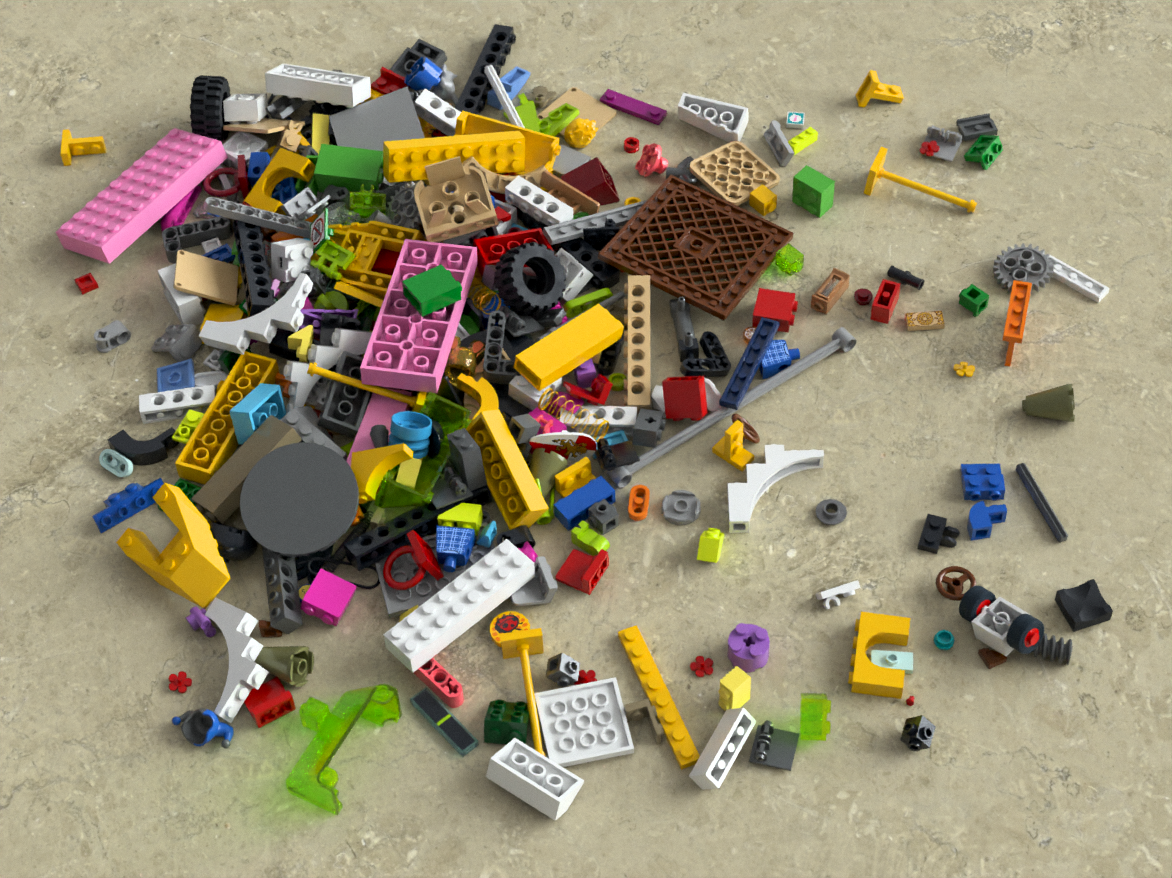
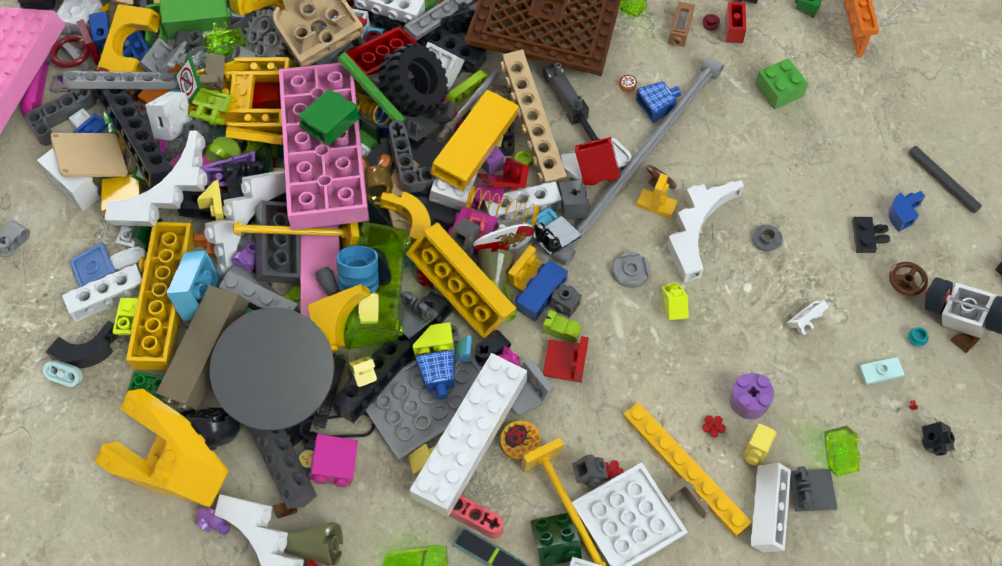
camera: 20 degrees left, 10 degrees up
blue bracket [92,478,164,533] -> none
light grey bracket [151,324,202,362] -> none
red tile [383,530,444,590] -> none
dark grey brick [447,428,487,491] -> none
orange plate [628,485,650,521] -> none
black beam [680,331,731,377] -> none
dark blue tile [719,317,779,410] -> none
red brick [752,288,798,333] -> none
yellow arch [848,612,910,699] -> none
tile [905,311,945,331] -> none
yellow plant [953,362,975,377] -> none
blue plate [960,463,1005,501] -> none
olive cone [1022,384,1075,422] -> none
none -> dark tan bracket [199,54,226,90]
none -> medium lavender plate [232,241,256,272]
none -> bright green axle [338,52,405,122]
none -> light yellow slope [348,356,377,387]
none -> bright green brick [755,58,808,109]

